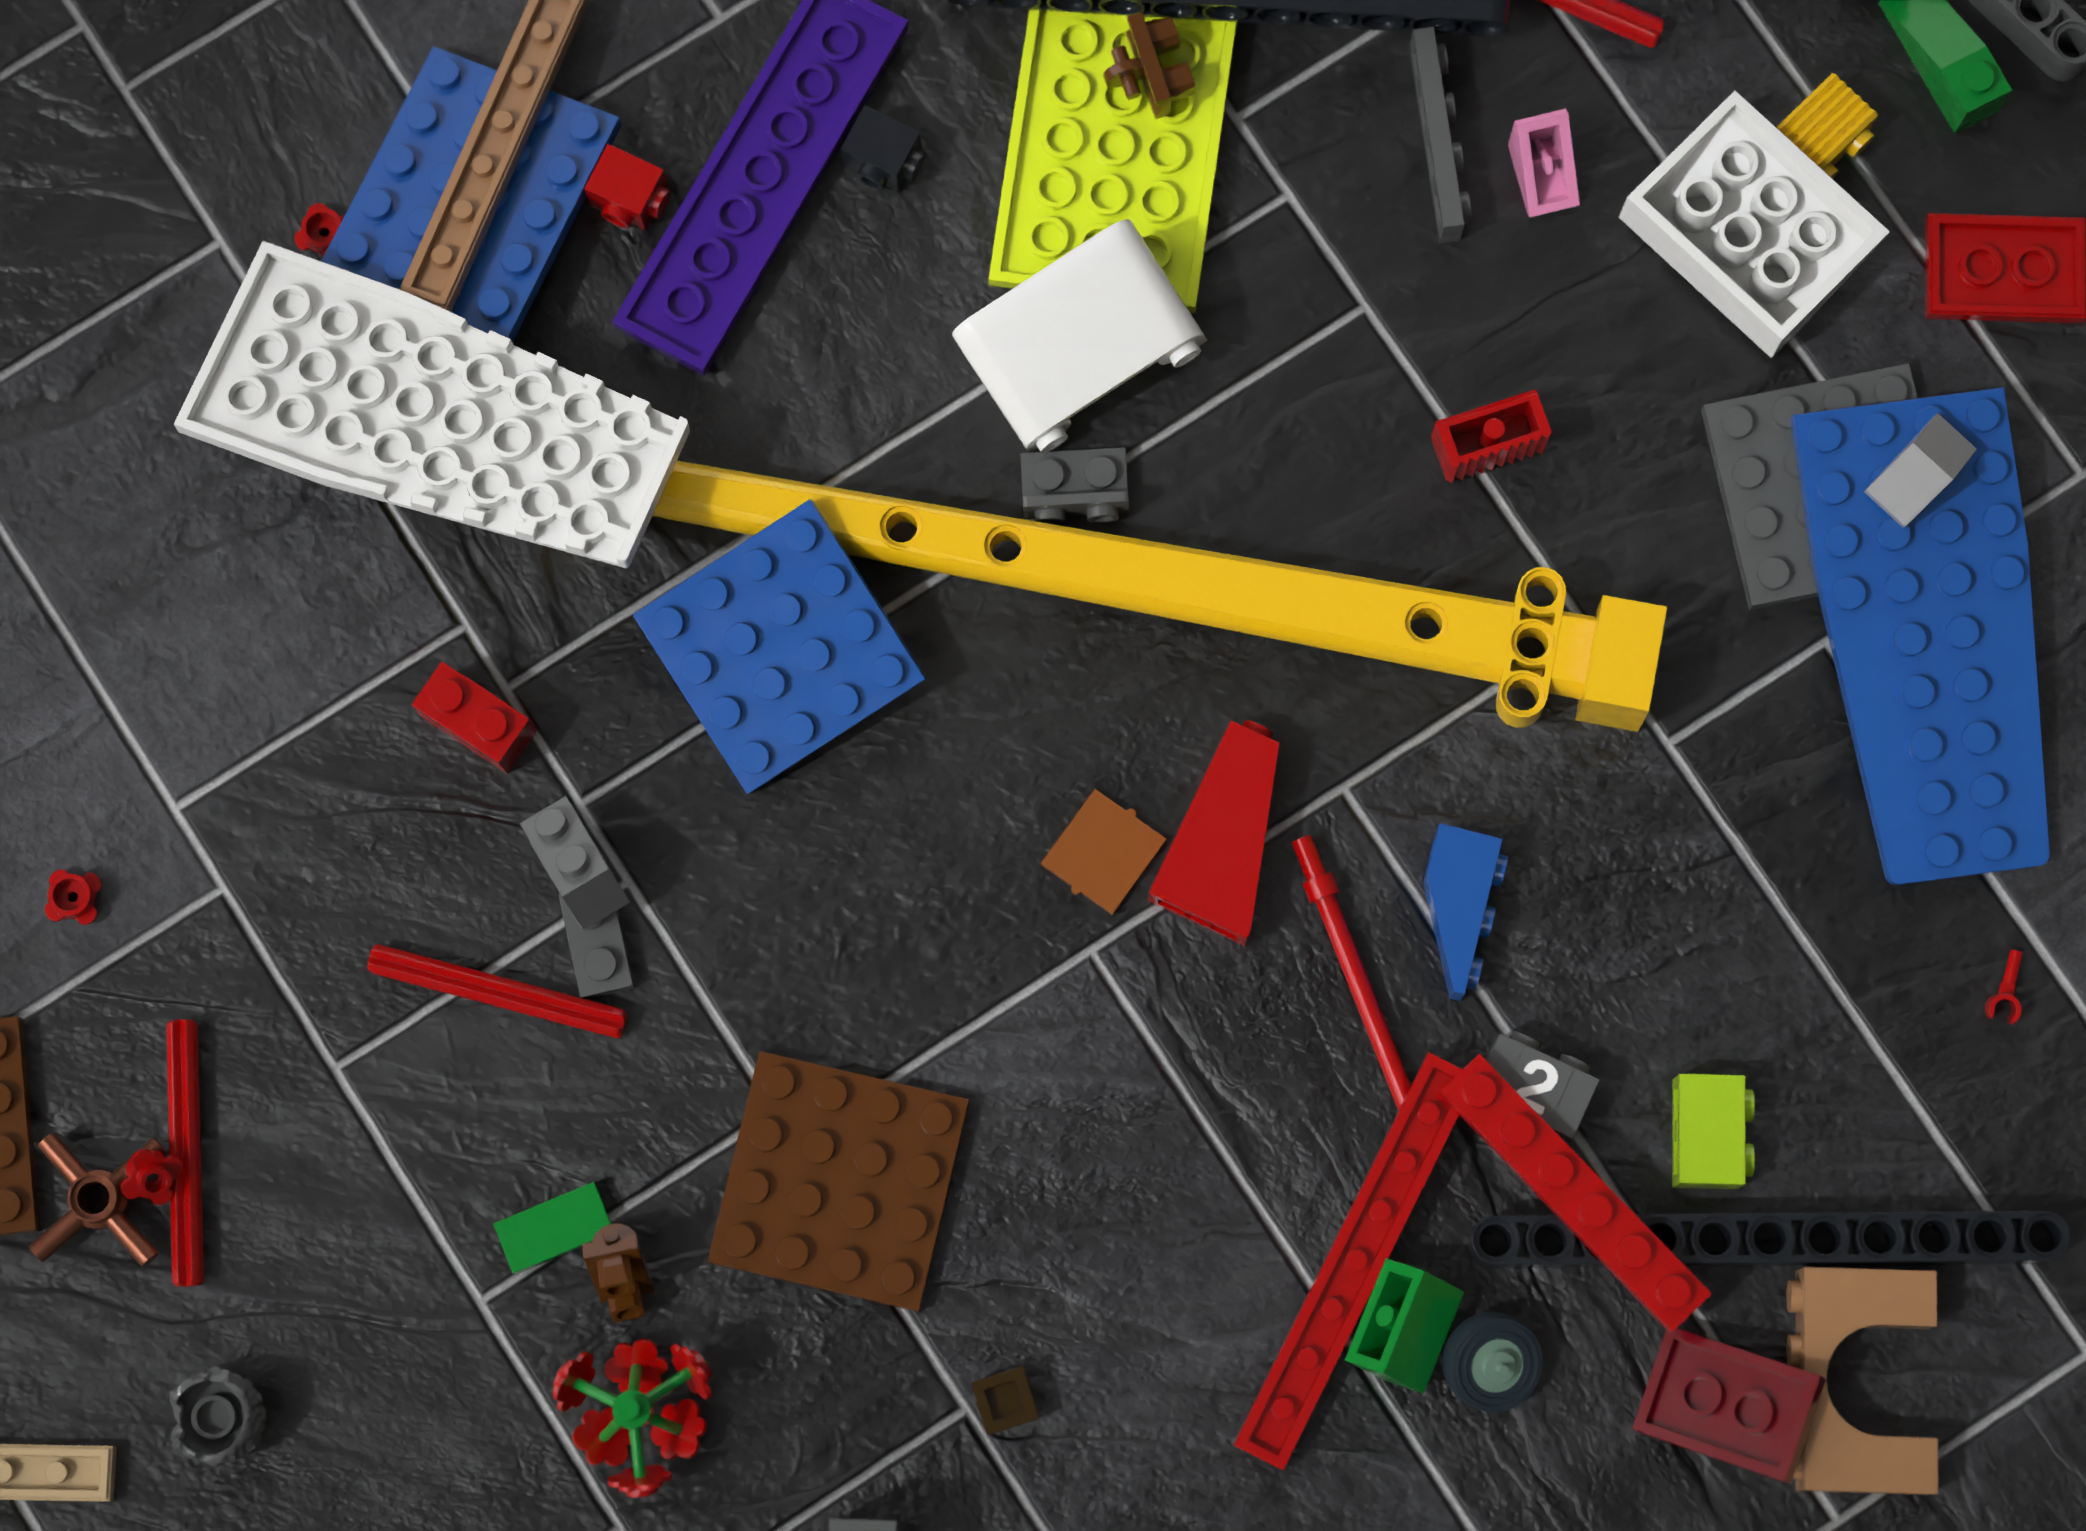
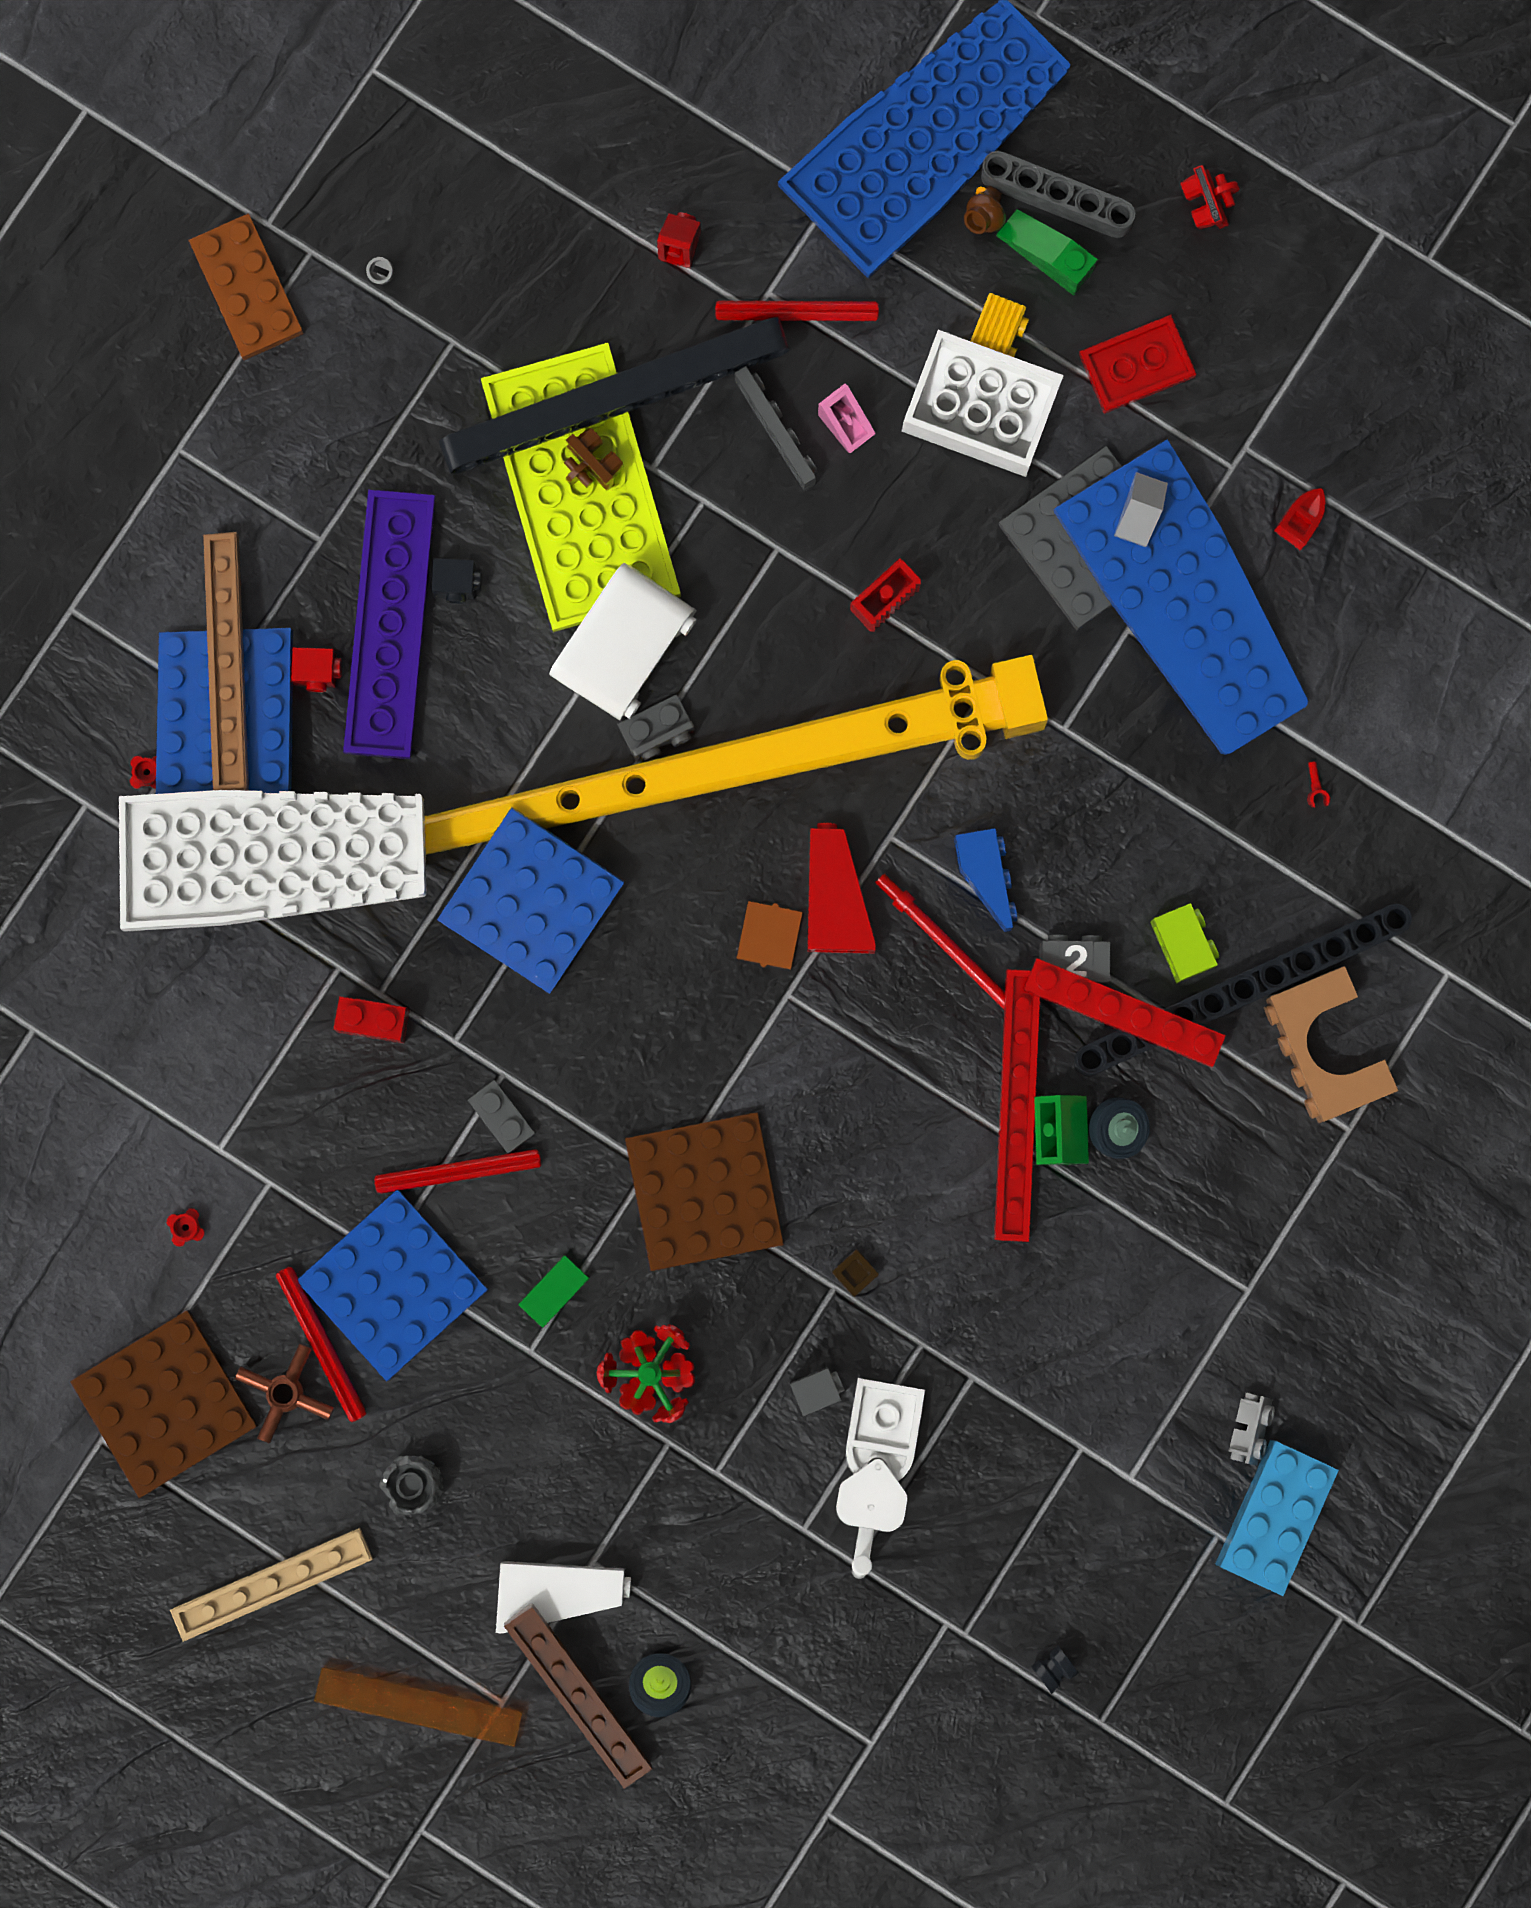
camera: 30 degrees left, 5 degrees up
red plate [121,1149,183,1205] -> none
dark grey brick [520,796,630,930] -> none
reddish brown hips [582,1223,654,1322] -> none
dark red plate [1632,1328,1826,1485] -> none
none -> blue plate [298,1190,489,1382]

